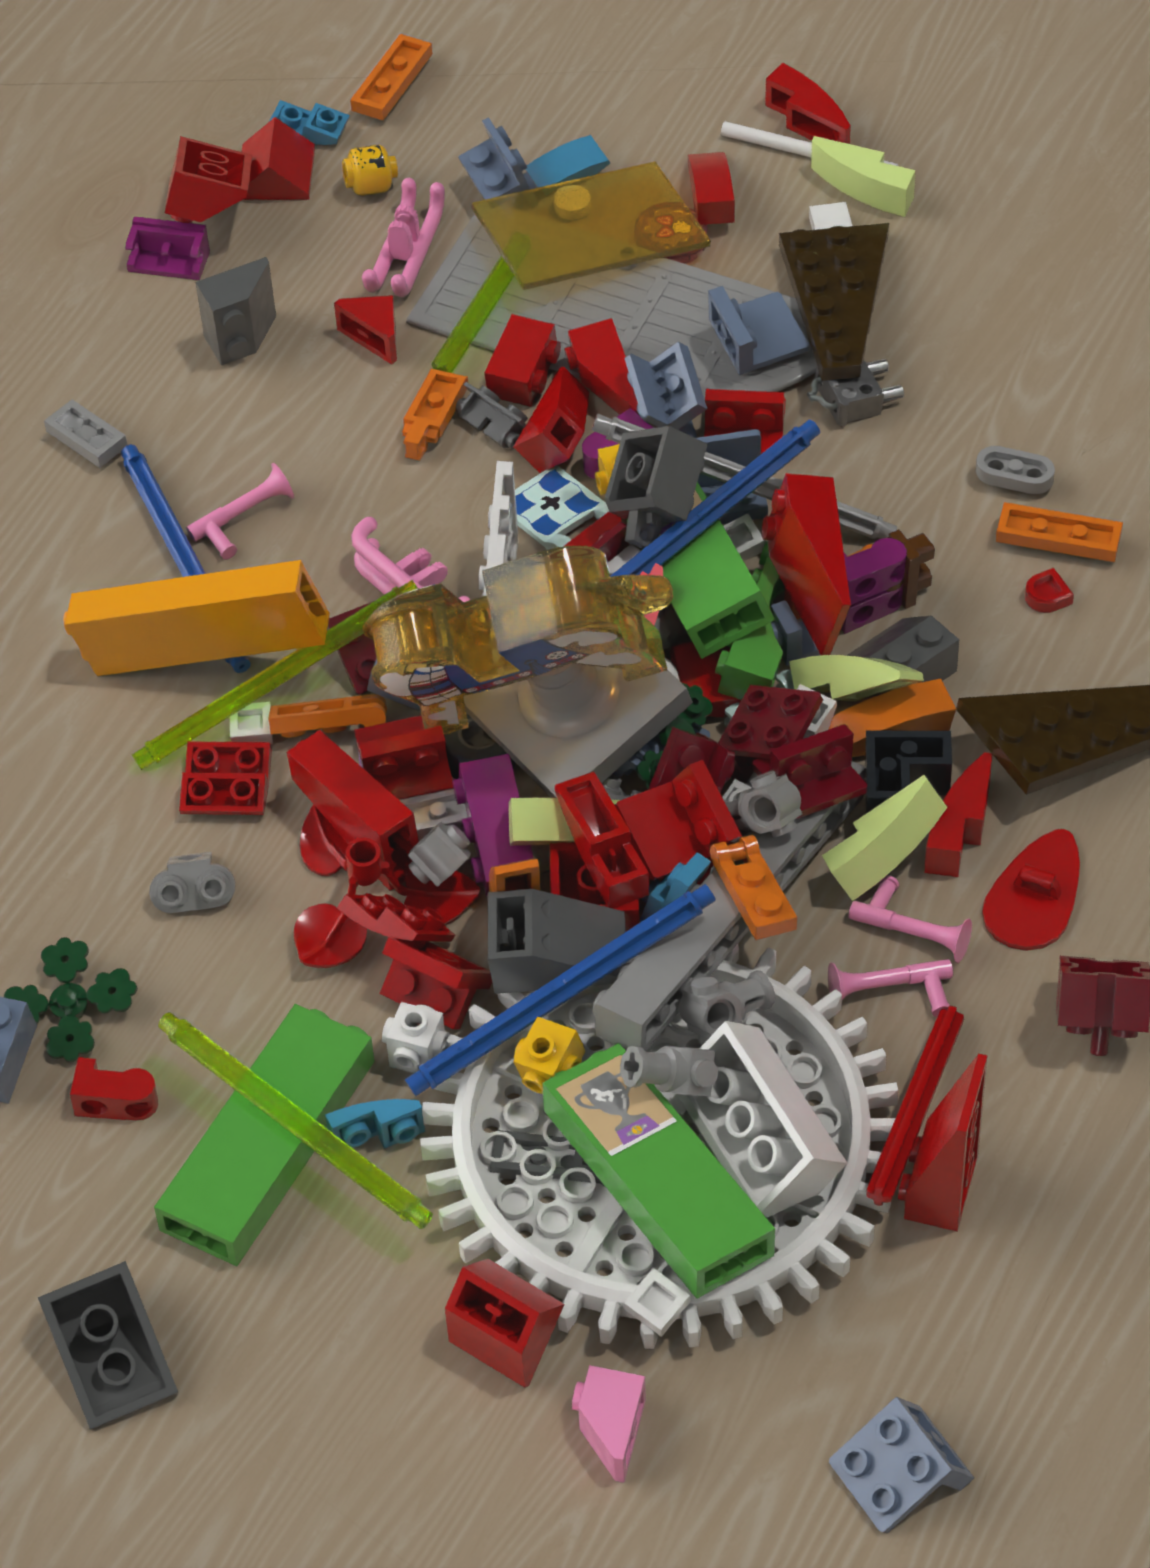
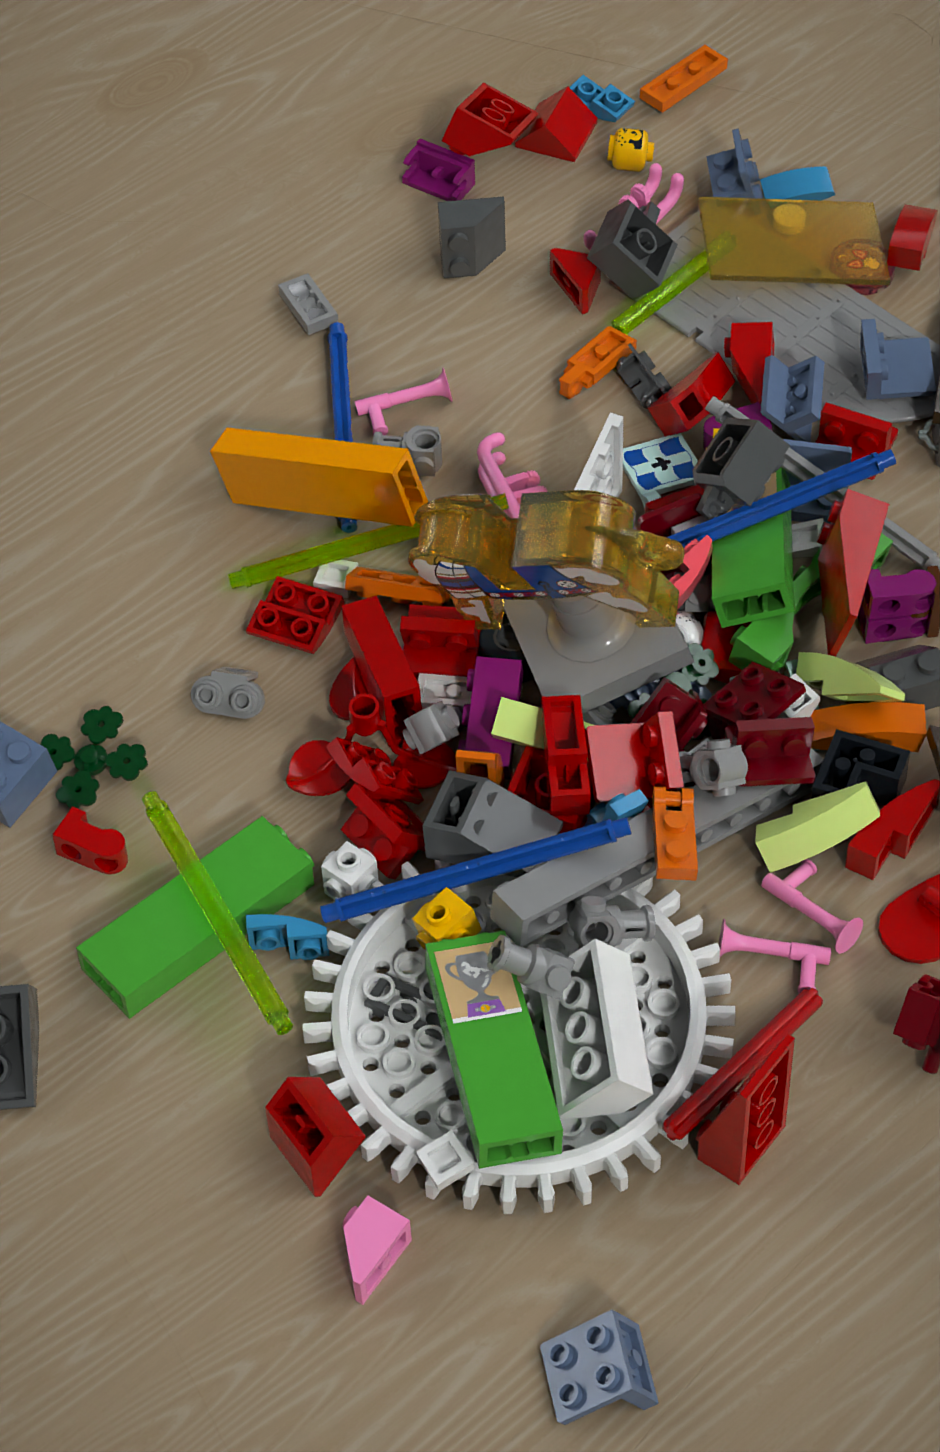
camera: 20 degrees right, 0 degrees up
red piece [484,314,561,407] -> none
sand blue bracket [771,600,820,666] -> none
none -> light grey connector [373,425,442,477]
none -> dark grey hinge [587,199,678,300]

